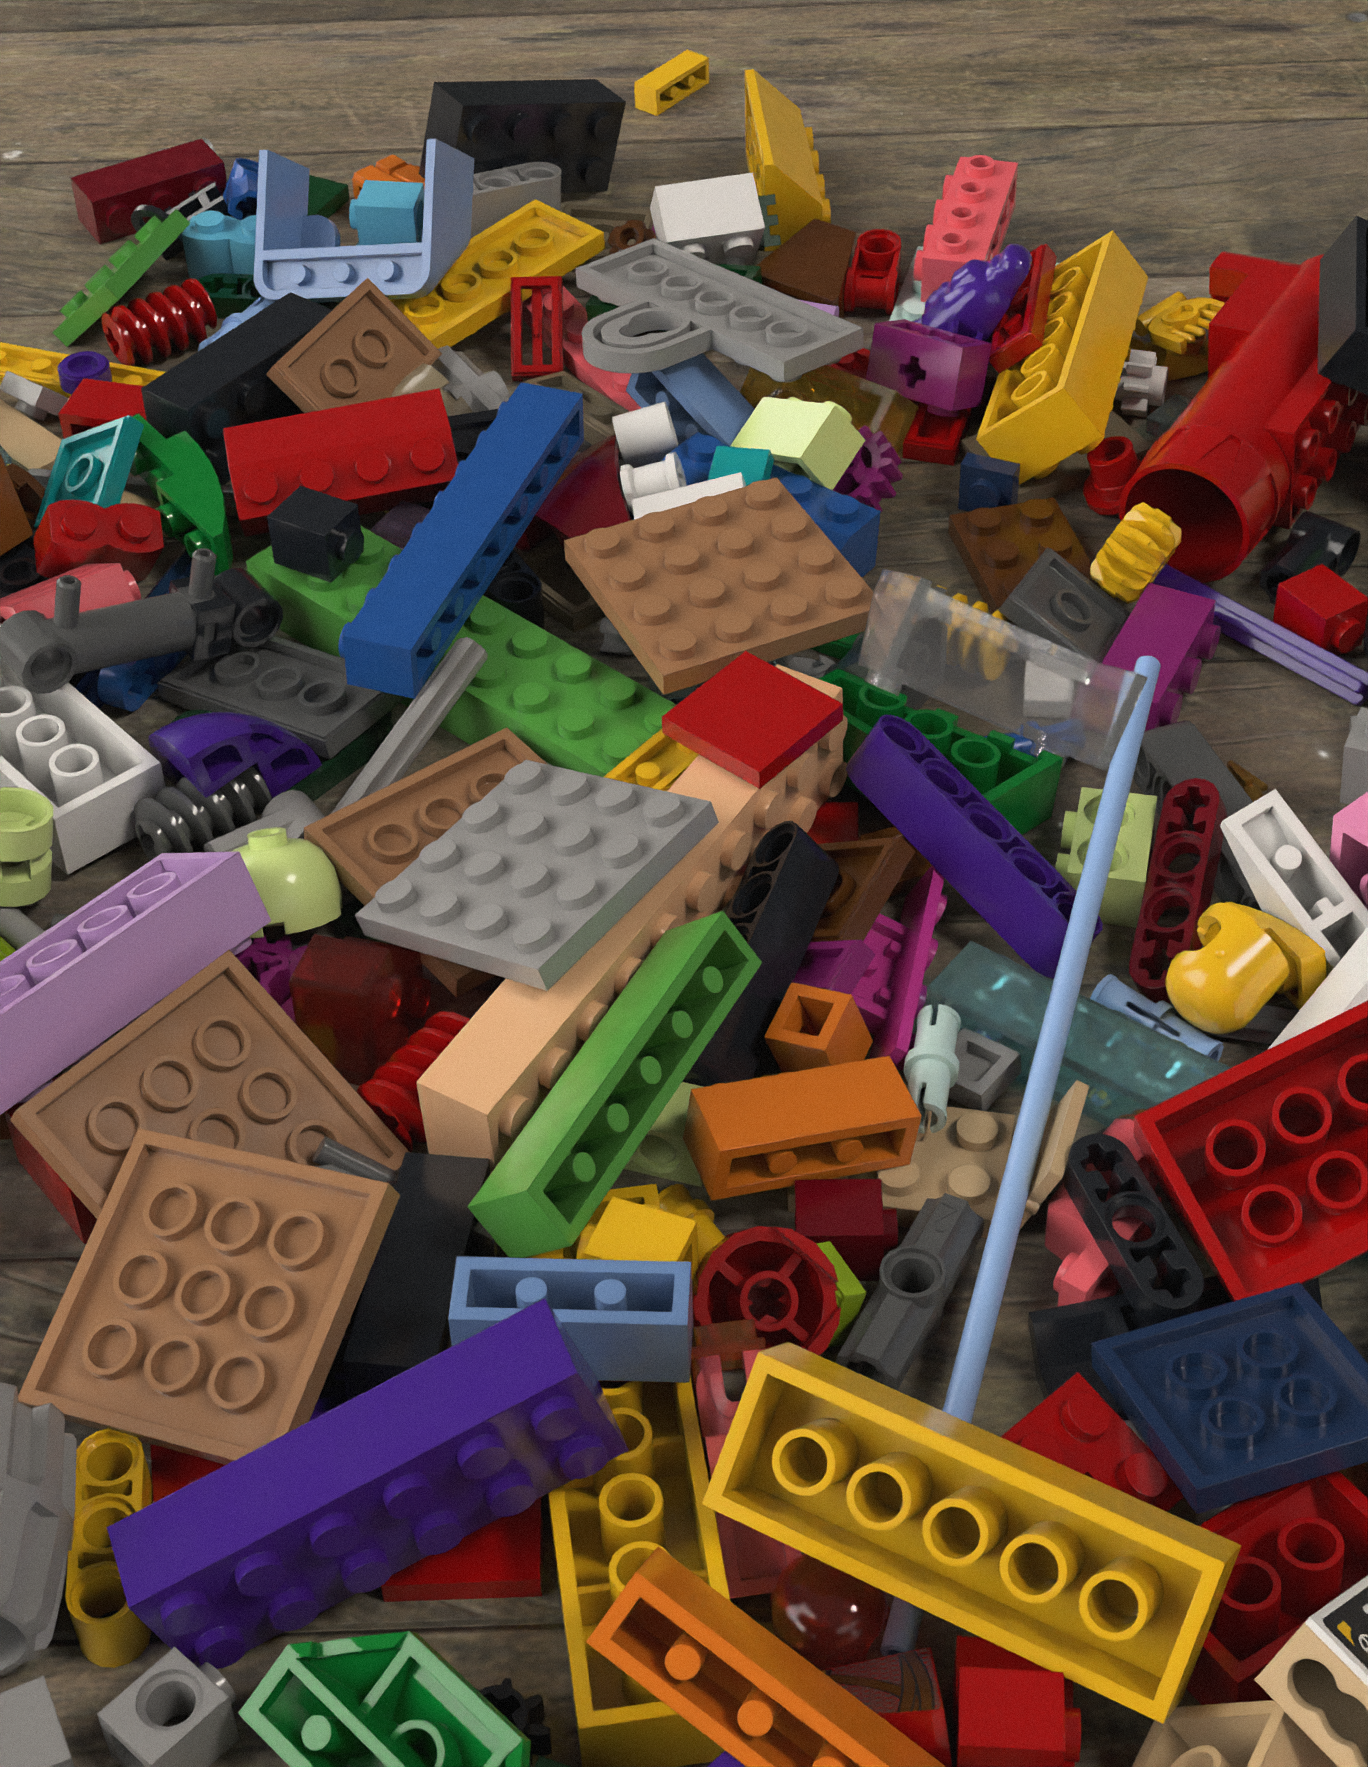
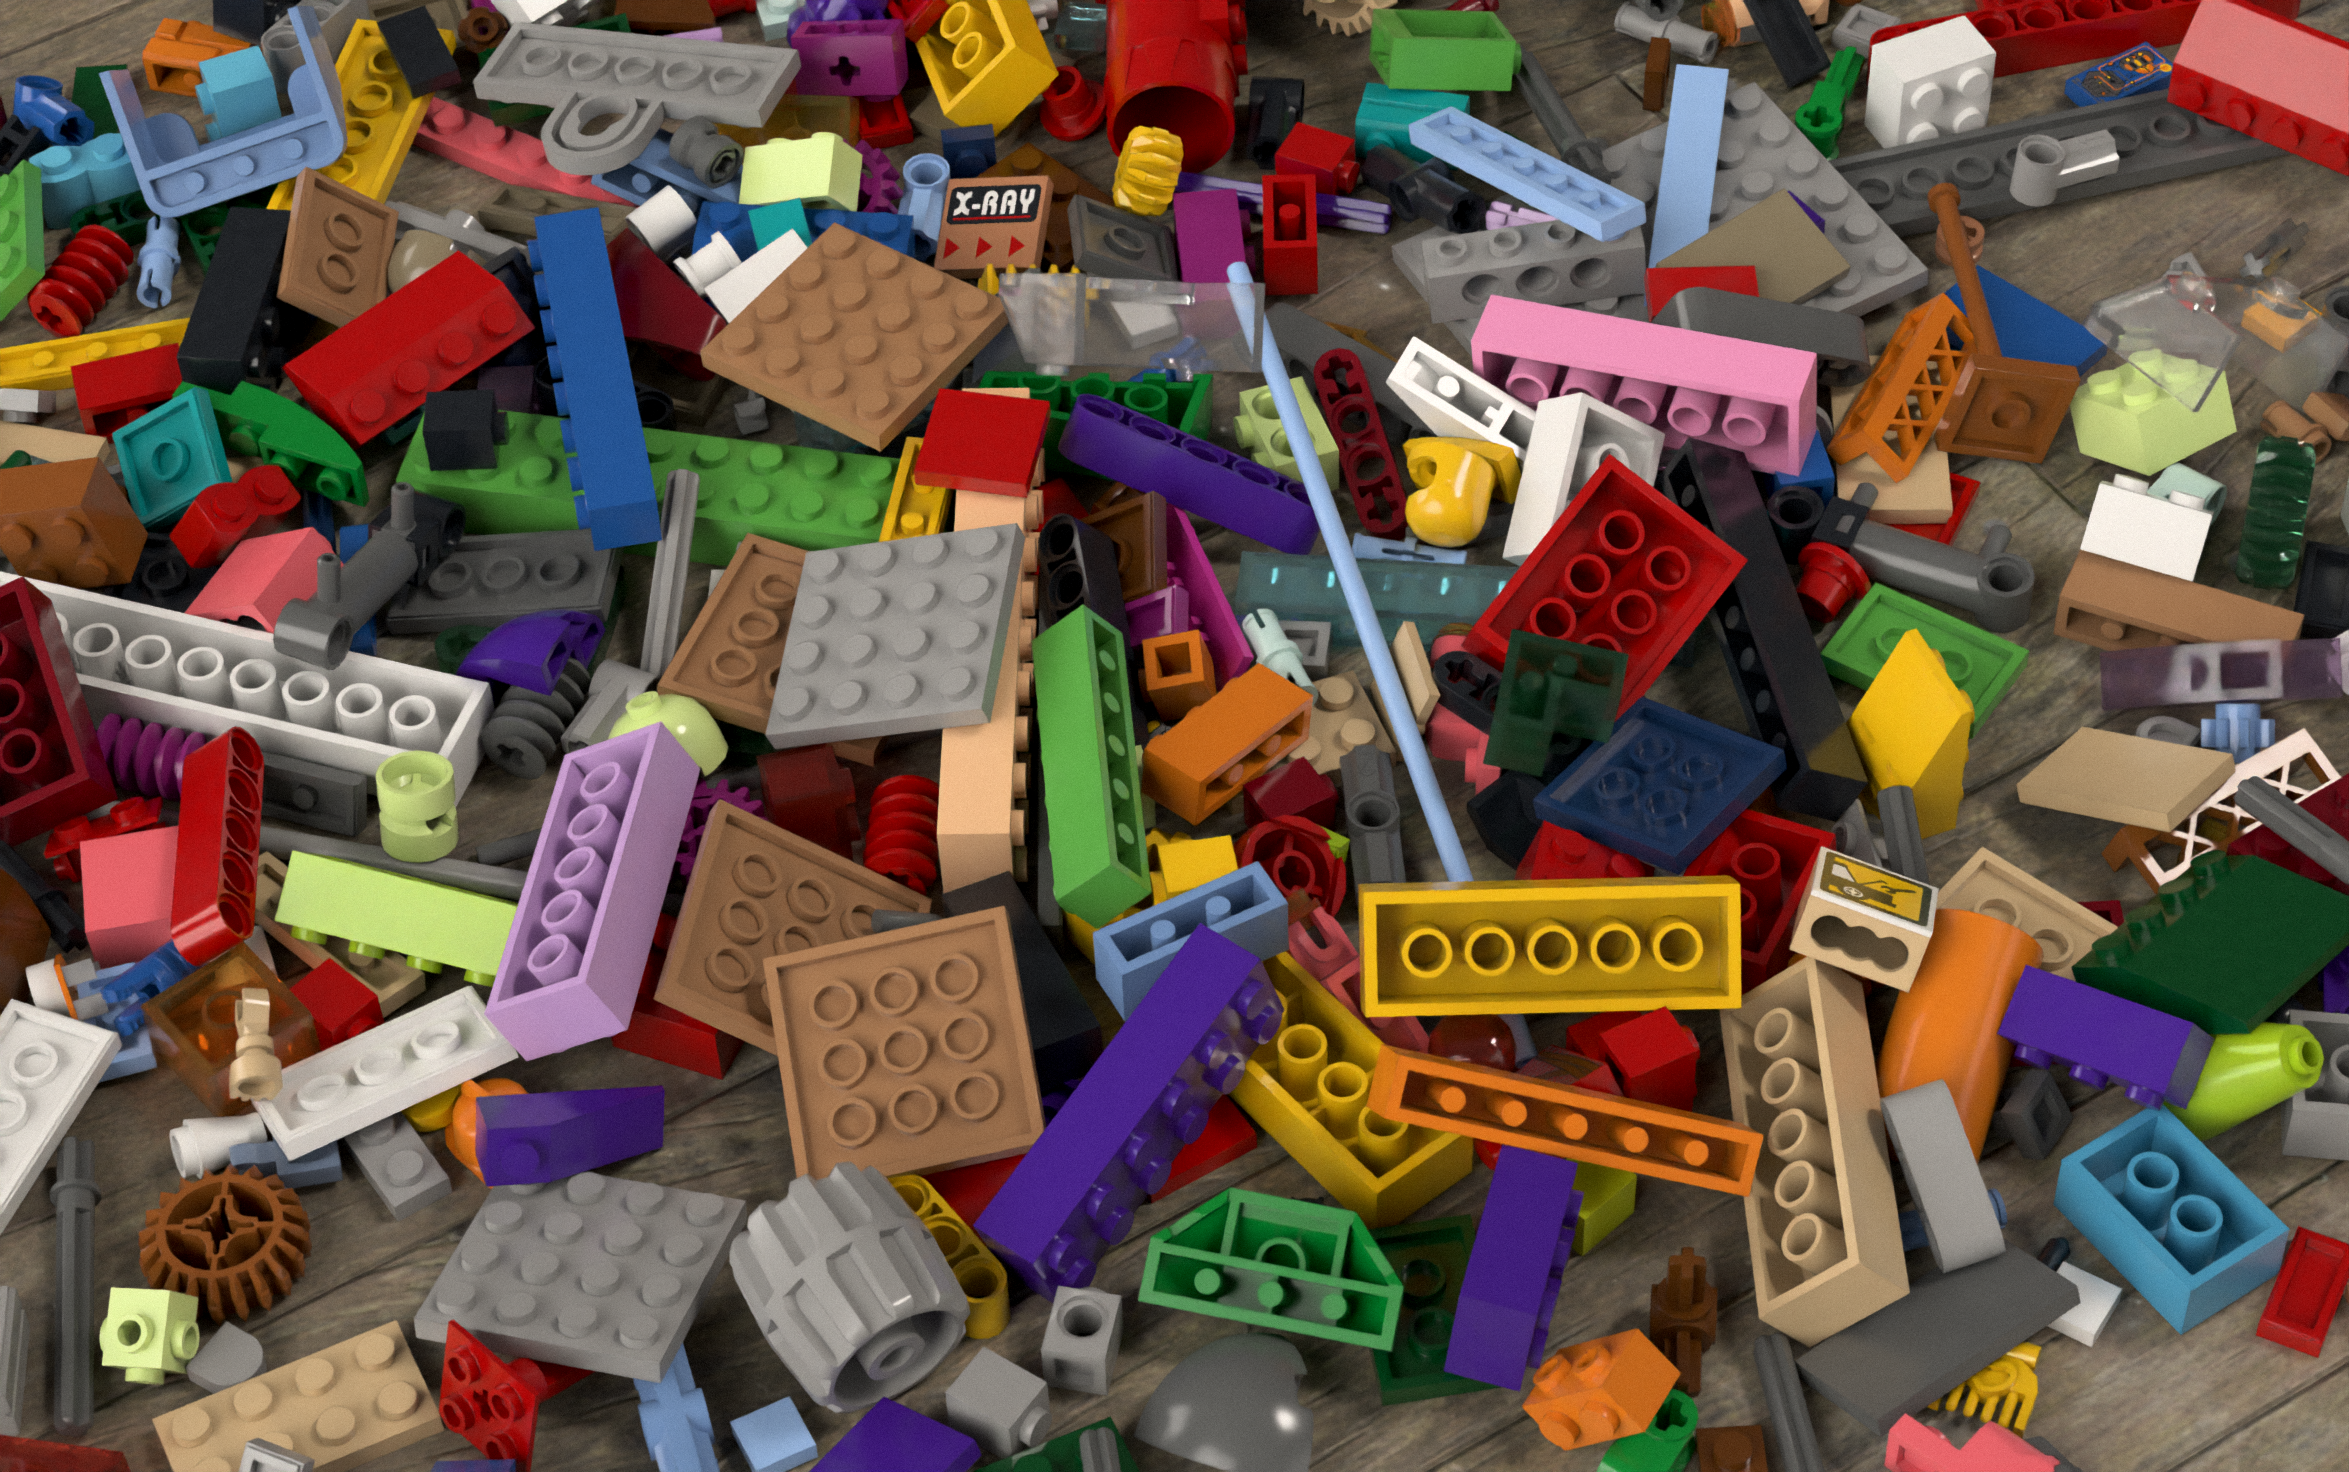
camera: 30 degrees left, 5 degrees up
dark purple tile [57,351,112,395] -> none
red tile [511,276,564,381] -> none
none -> black tile [377,5,462,99]
none -> dark grey wheel [669,116,744,188]
none -> light blue piece [898,153,951,261]
none -> nougat tile [934,175,1054,279]
none -> red brick [1262,174,1318,295]
none -> clear green brick [1483,629,1629,776]

